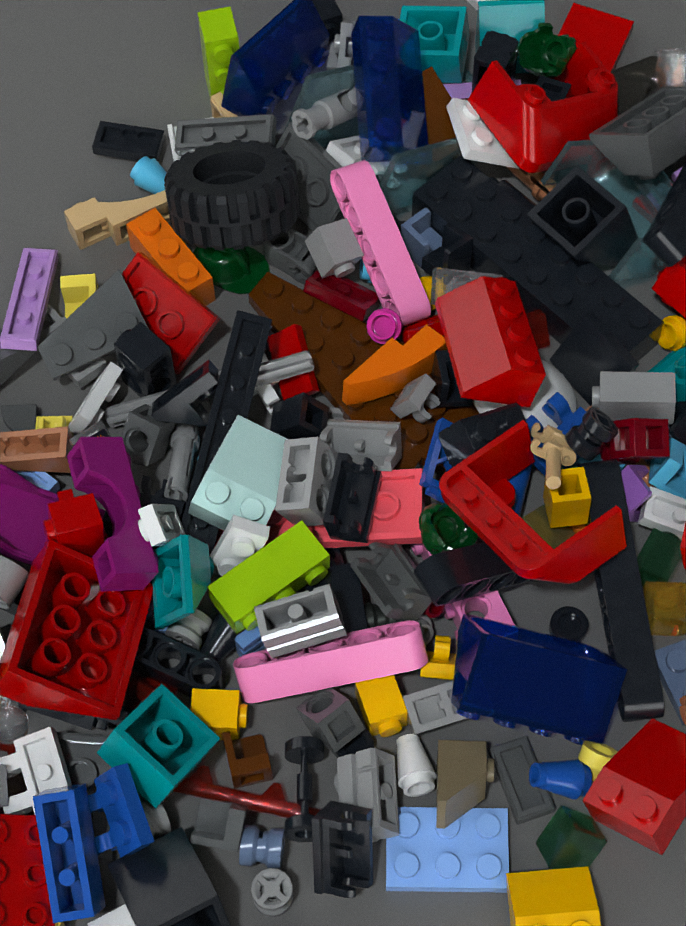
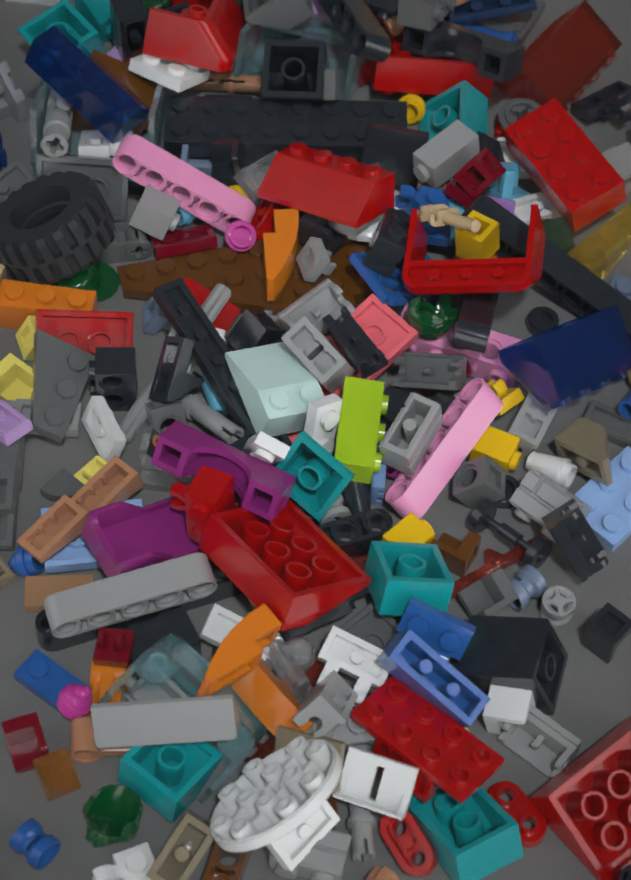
camera: 50 degrees left, 5 degrees down
black wheel [565,407,618,461] -> none
none -> dark grey tile [323,68,346,100]

